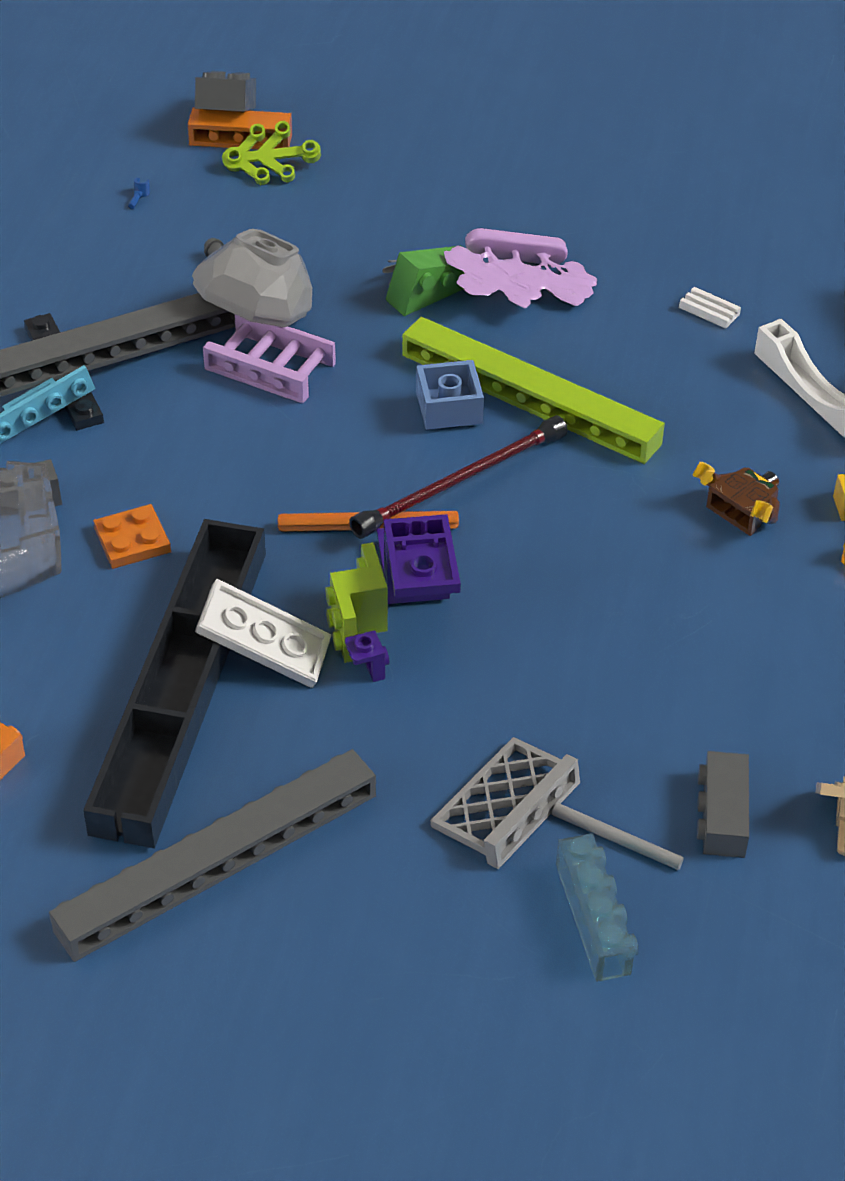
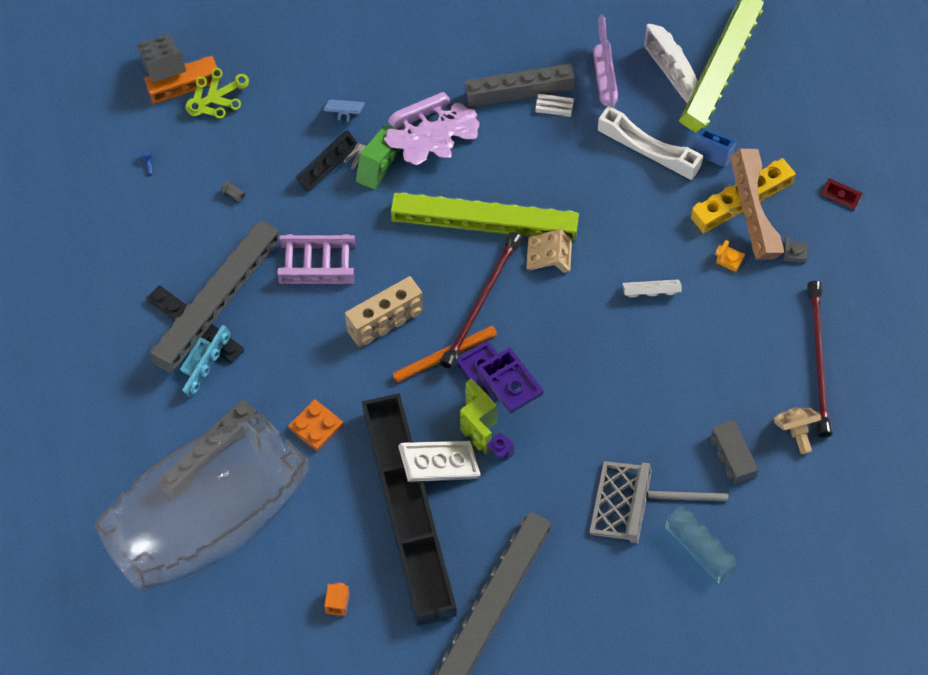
camera: 25 degrees left, 15 degrees up
light grey rock [192,229,313,327] -> none
medium blue brick [416,360,484,430] -> none
reddish brown torso [692,462,780,536] -> none
none -> black plate [295,131,358,191]
none -> medium blue piece [324,99,365,121]
none -> tan brick [345,276,423,347]
none -> dark grey brick [465,63,575,108]
none -> tan bracket [527,229,572,273]
none -> lavender plant [593,14,618,108]
none -> white plate [623,280,682,297]

